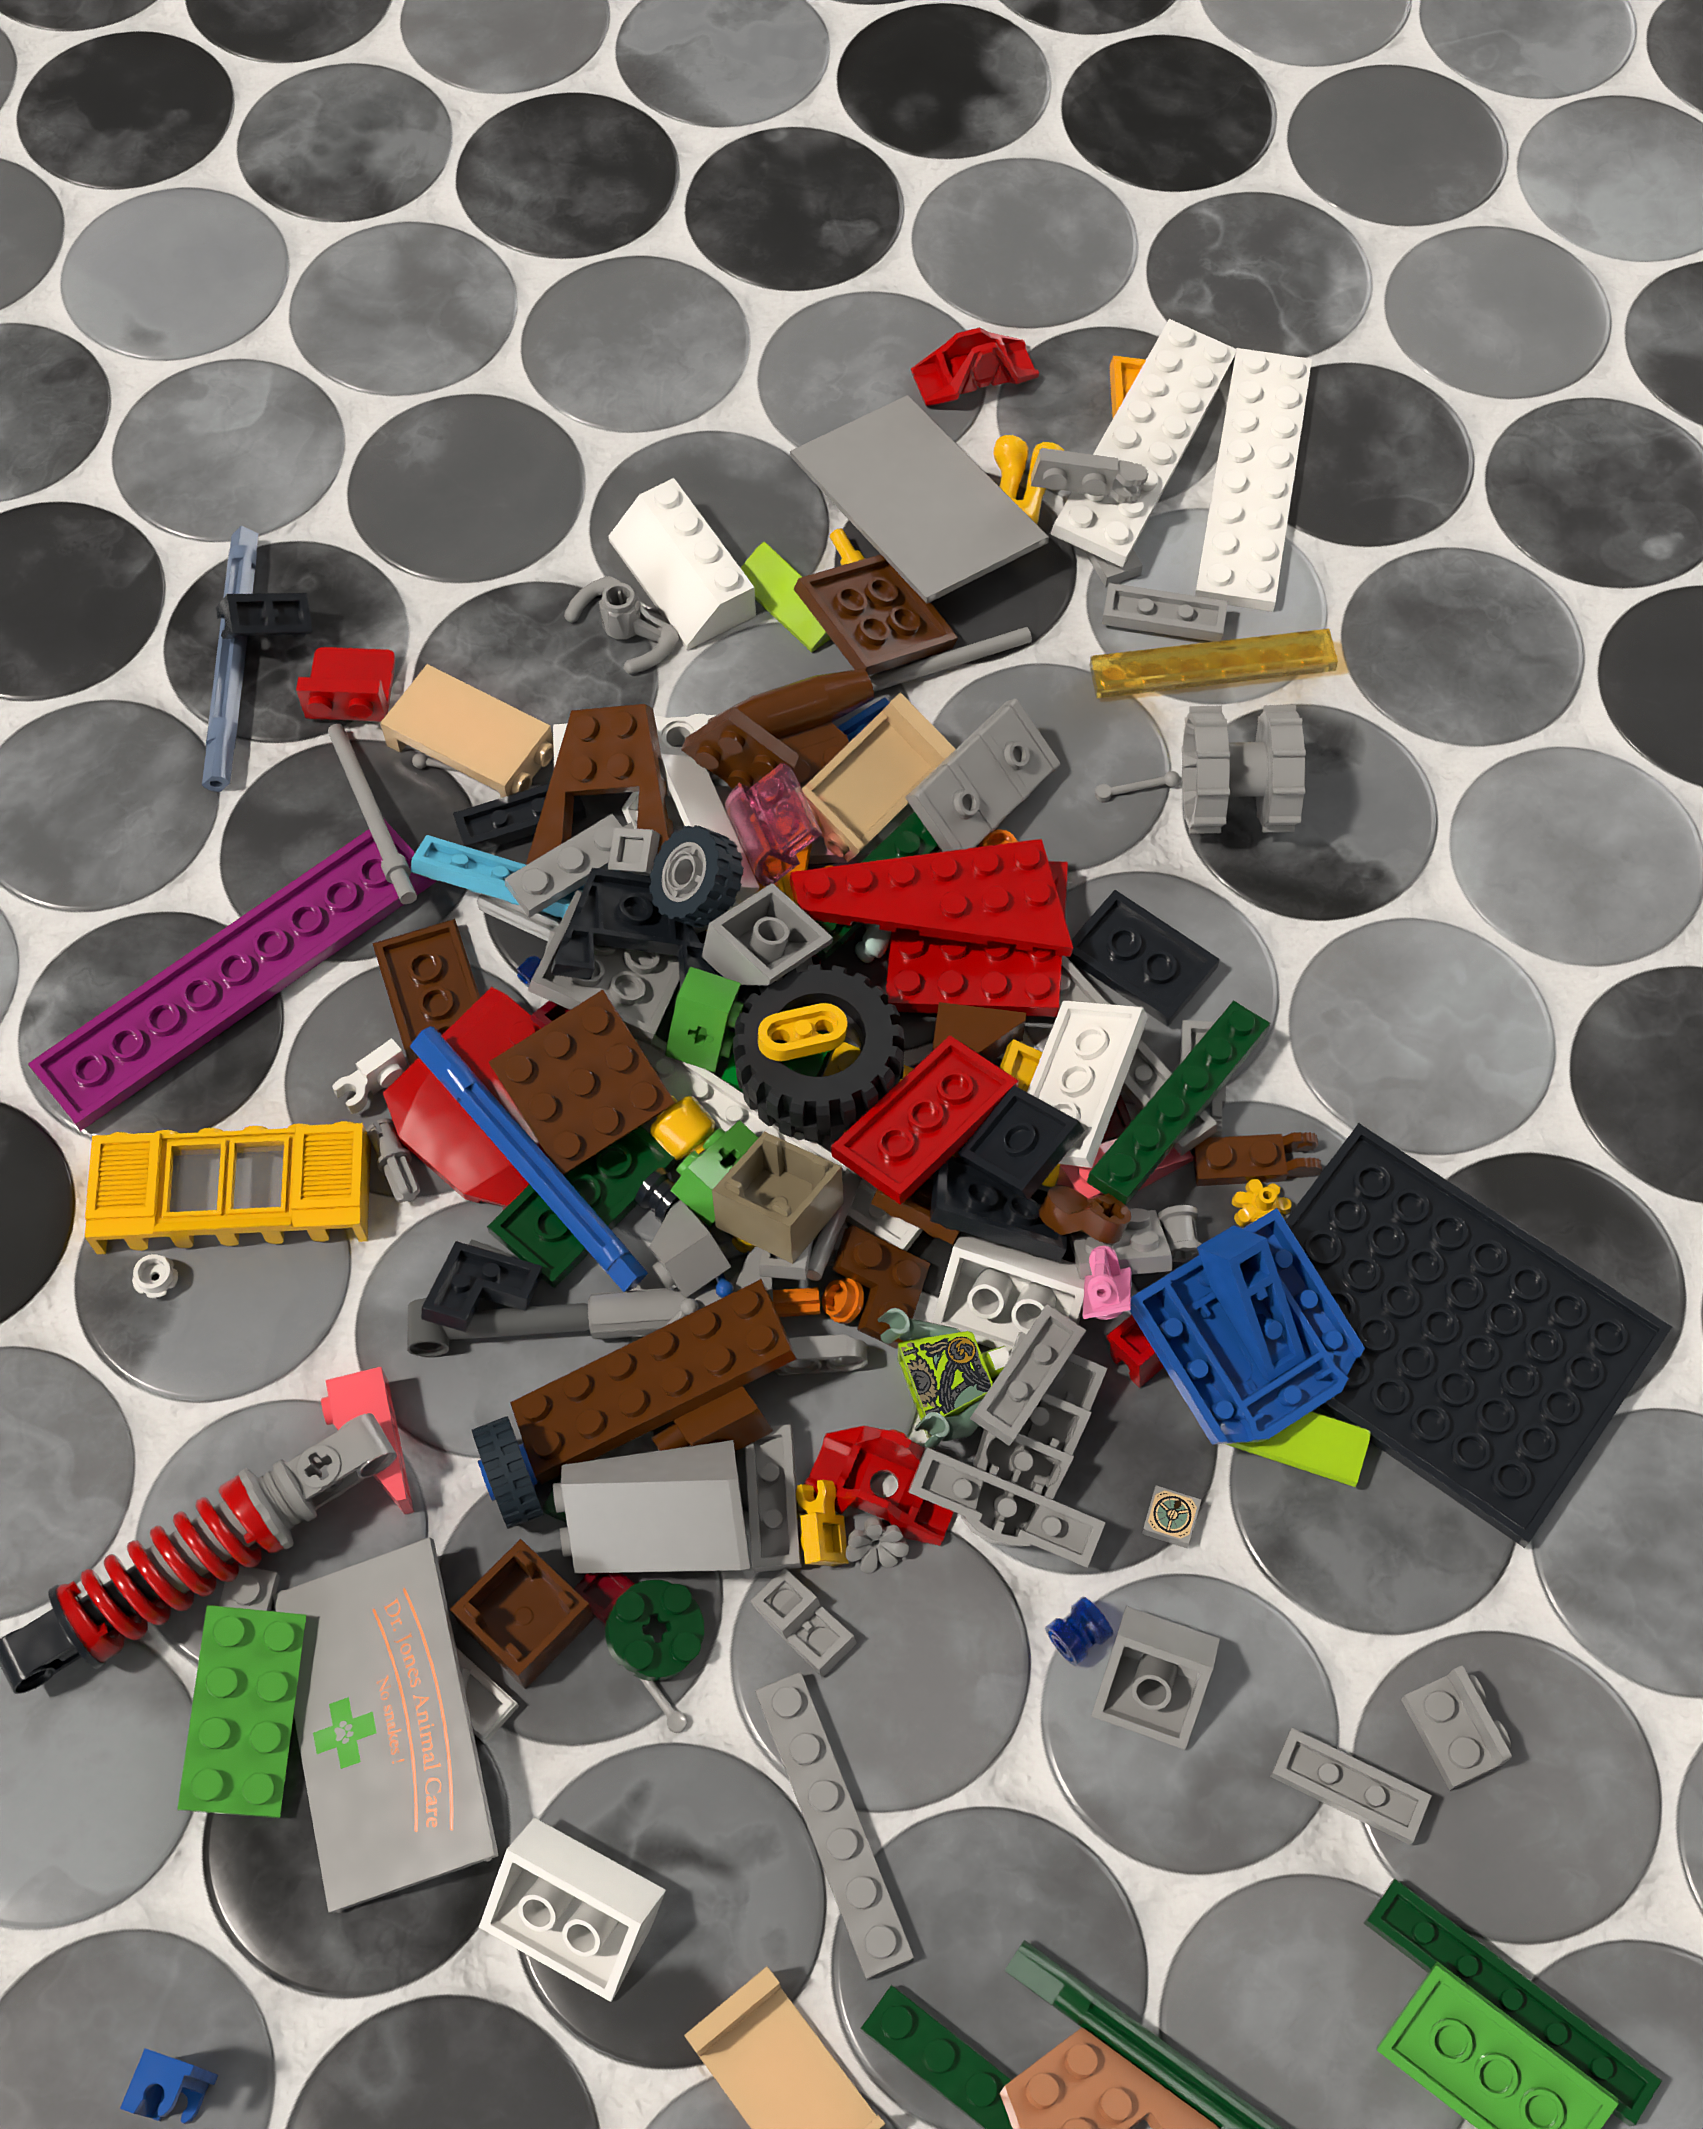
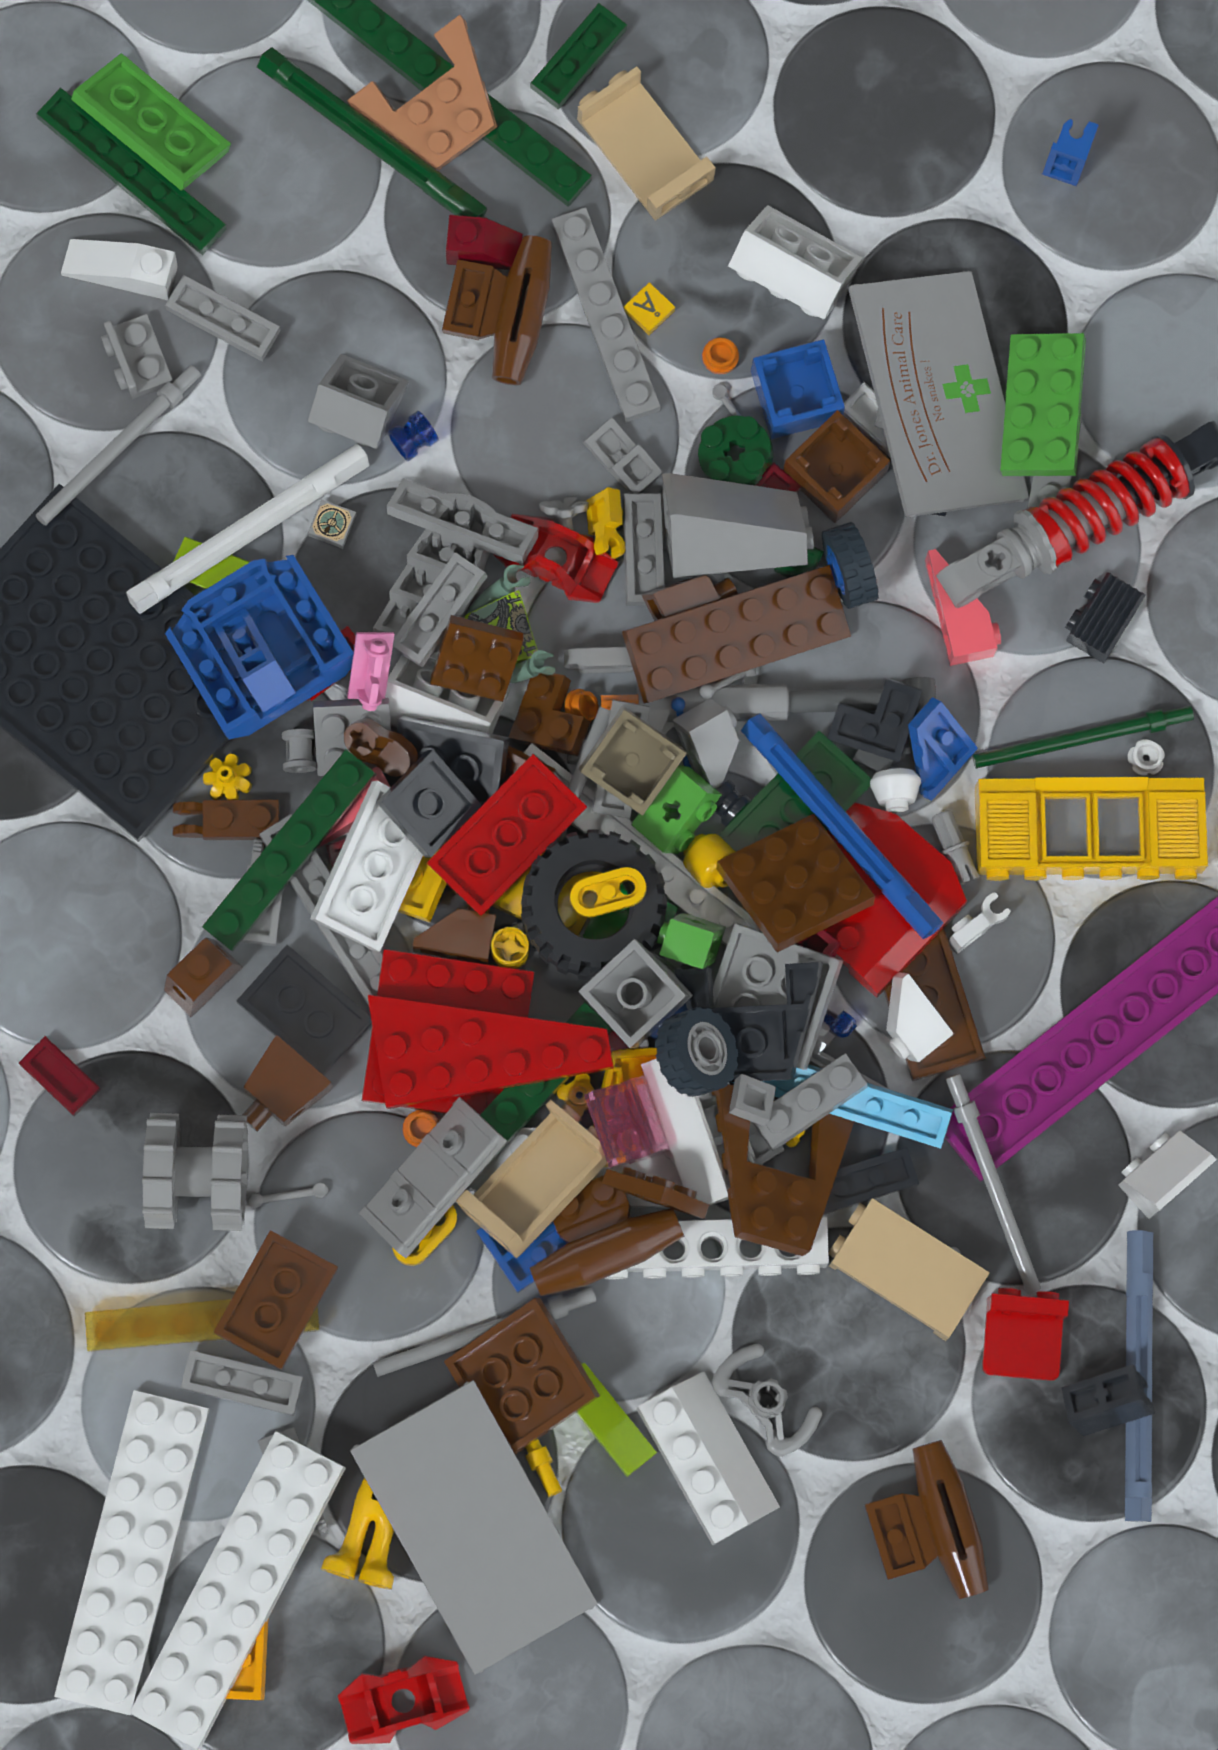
camera: 175 degrees right, 15 degrees up
light grey hinge [1031,448,1149,503] -> none
none -> dark red tile [19,1036,101,1116]
none -> light grey bar [36,365,201,525]
none -> white slope [61,239,178,300]
none -> white piece [126,444,369,614]
none -> reddish brown torso [164,937,243,1017]
none -> reddish brown plate [213,1230,338,1370]
none -> reddish brown torso [242,1035,333,1132]
none -> reddish brown plate [430,615,524,702]
none -> reddish brown plate [442,235,552,386]
none -> dark red slope [446,215,523,270]
none -> yellow wheel [491,927,529,969]
none -> yellow tile [623,282,675,336]
none -> orange plate [702,338,739,374]
none -> blue container [751,339,845,440]
none -> reddish brown plate [864,1440,989,1599]
none -> white cone [870,768,921,812]
none -> white slope [886,972,954,1062]
none -> blue wing [908,697,978,801]
none -> dark green bar [972,706,1194,769]
none -> black brick [1065,572,1146,664]
none -> white slope [1119,1130,1217,1219]

